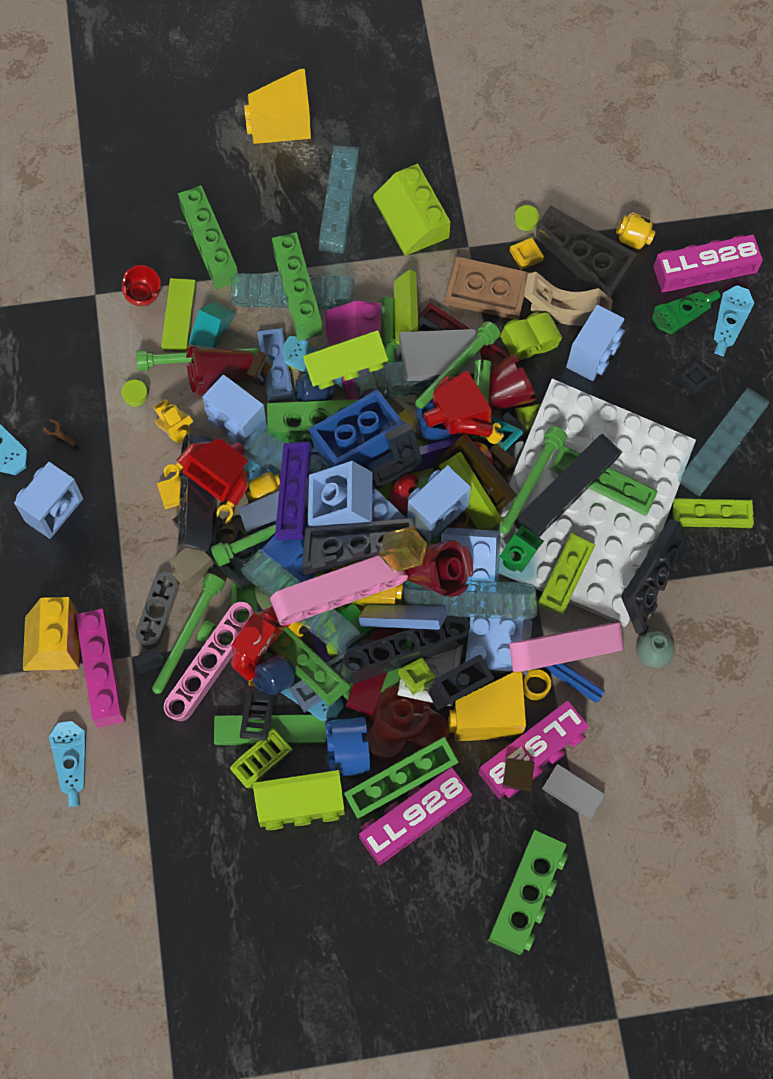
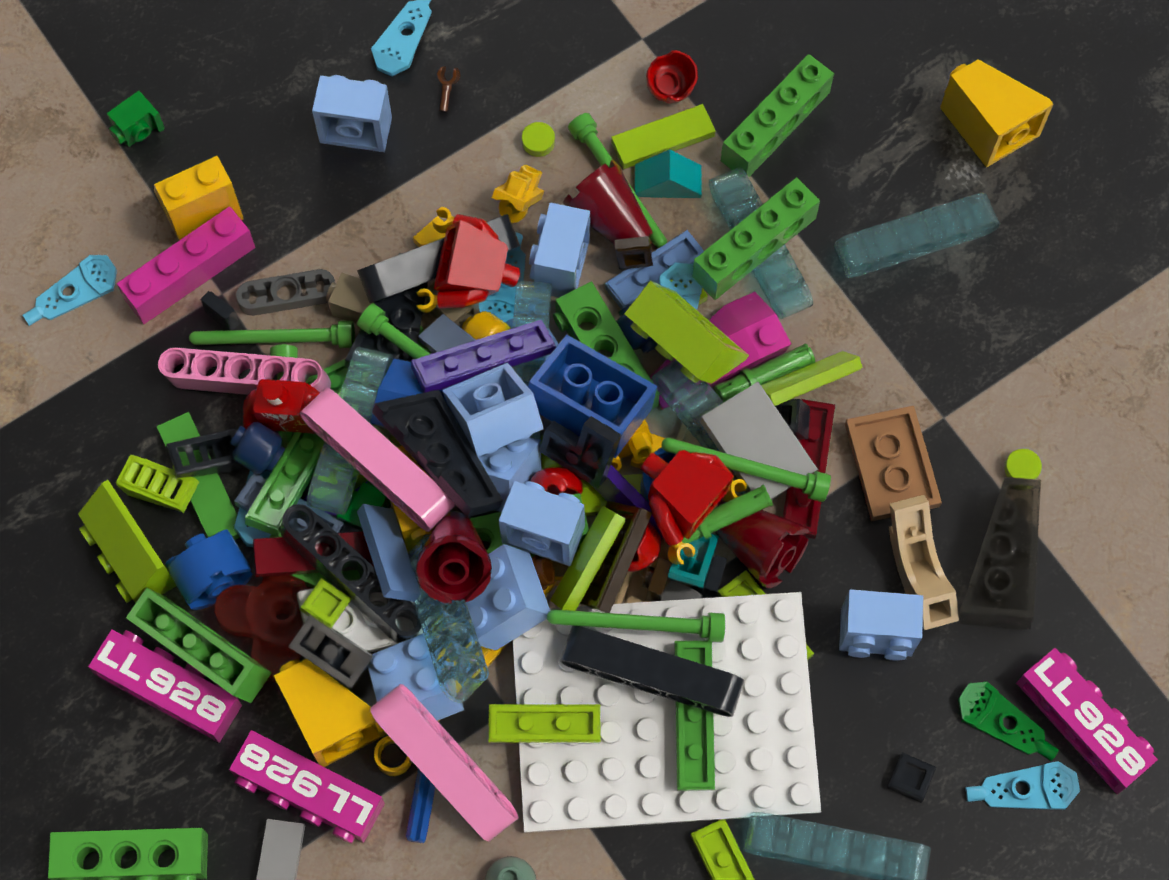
camera: 65 degrees right, 0 degrees up
lime slope [373,164,451,256] -> none
clear yellow panel [379,526,427,572] -> none
green brick [499,525,544,573] -> none
lime brick [500,312,562,361] -> none
dark brown tile [502,758,535,792] -> none
yellow tile [510,237,544,270] -> none
yellow head [616,212,655,249] -> none
black wing [621,520,686,635] -> none

